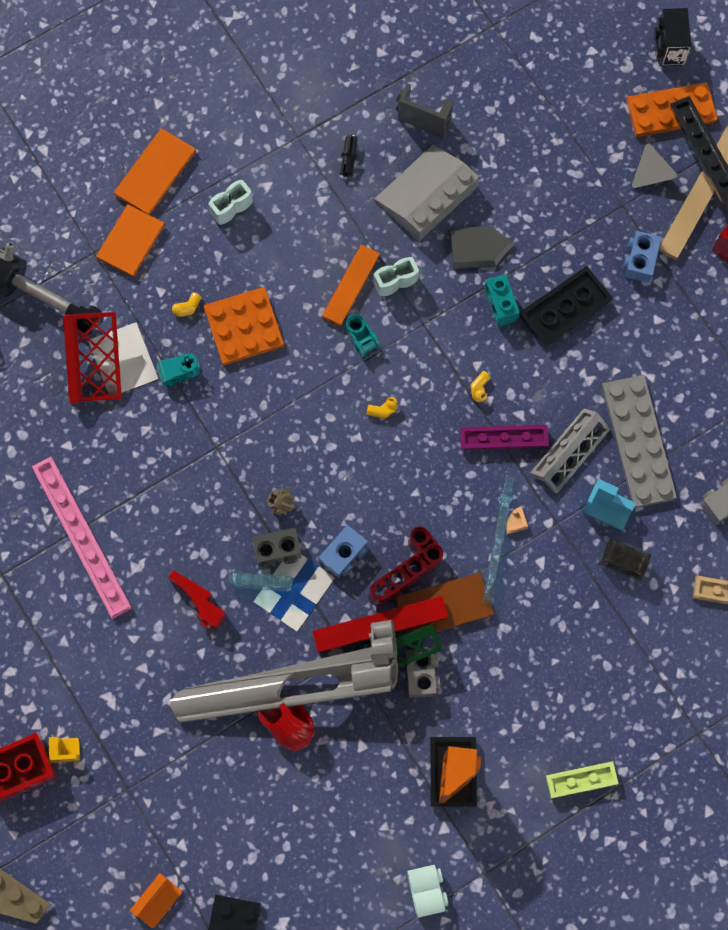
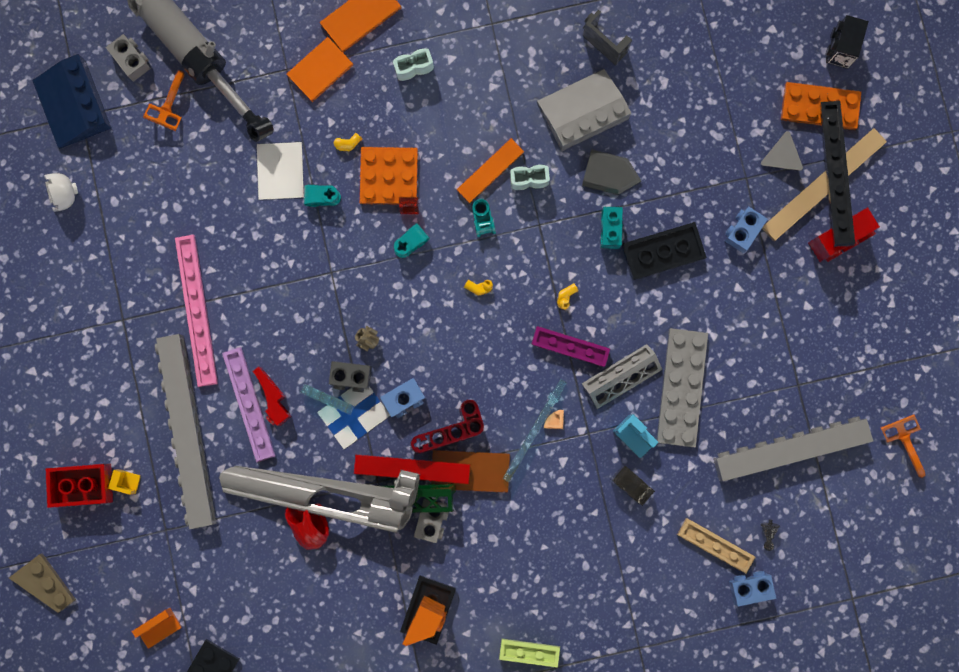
camera: 25 degrees right, 10 degrees up
red fence [62,312,122,403] -> none
black axle [340,134,358,177] -> none
none -> light grey brick [155,334,217,529]
none -> lavender tile [222,347,276,463]
none -> teal piece [394,223,430,258]
none -> clear red tile [399,197,419,215]

